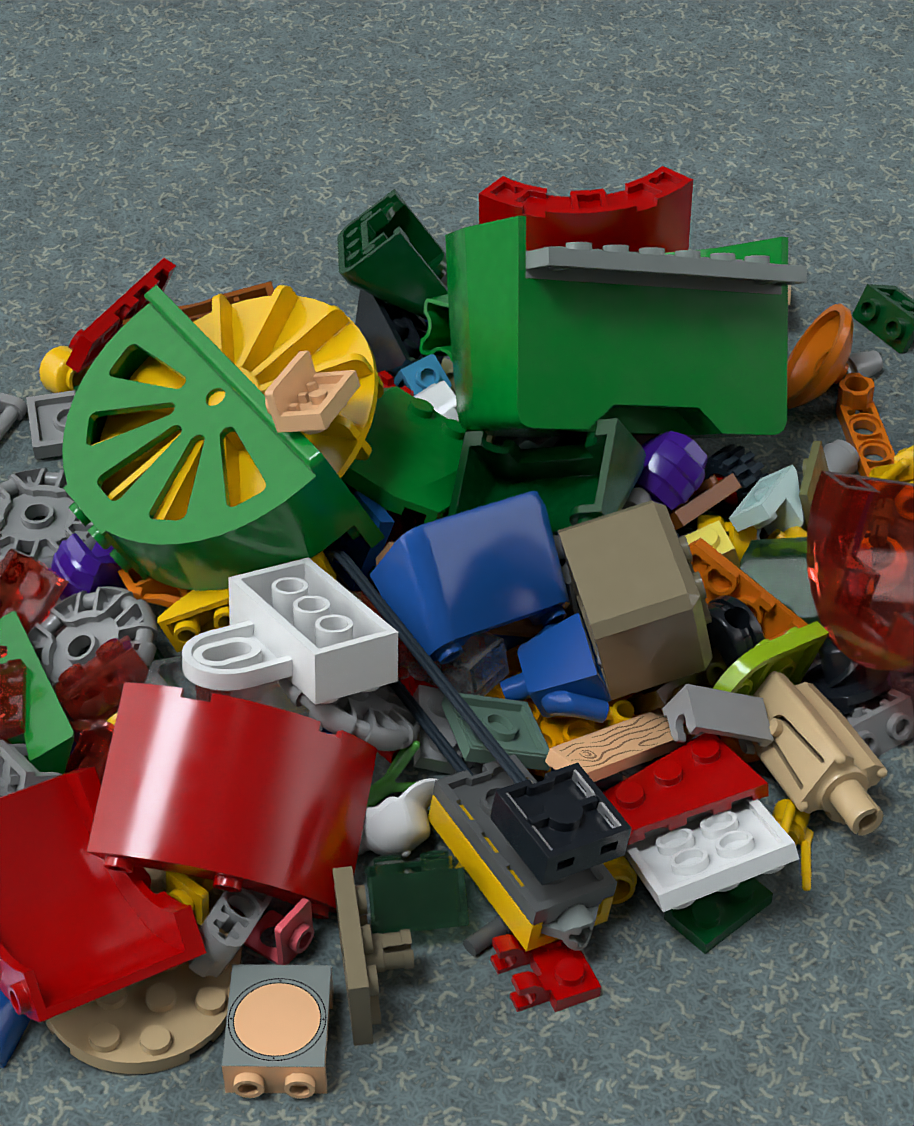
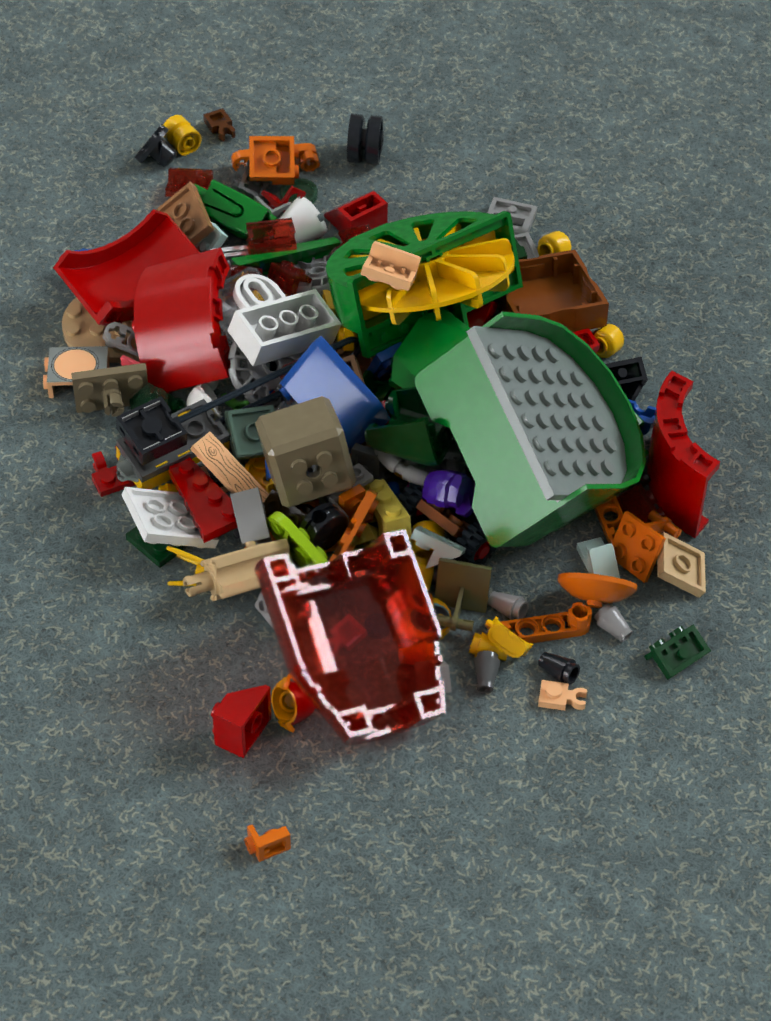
camera: 85 degrees right, 5 degrees up
red wing [66,258,176,373] -> none
dark green windscreen [337,189,448,320] -> none

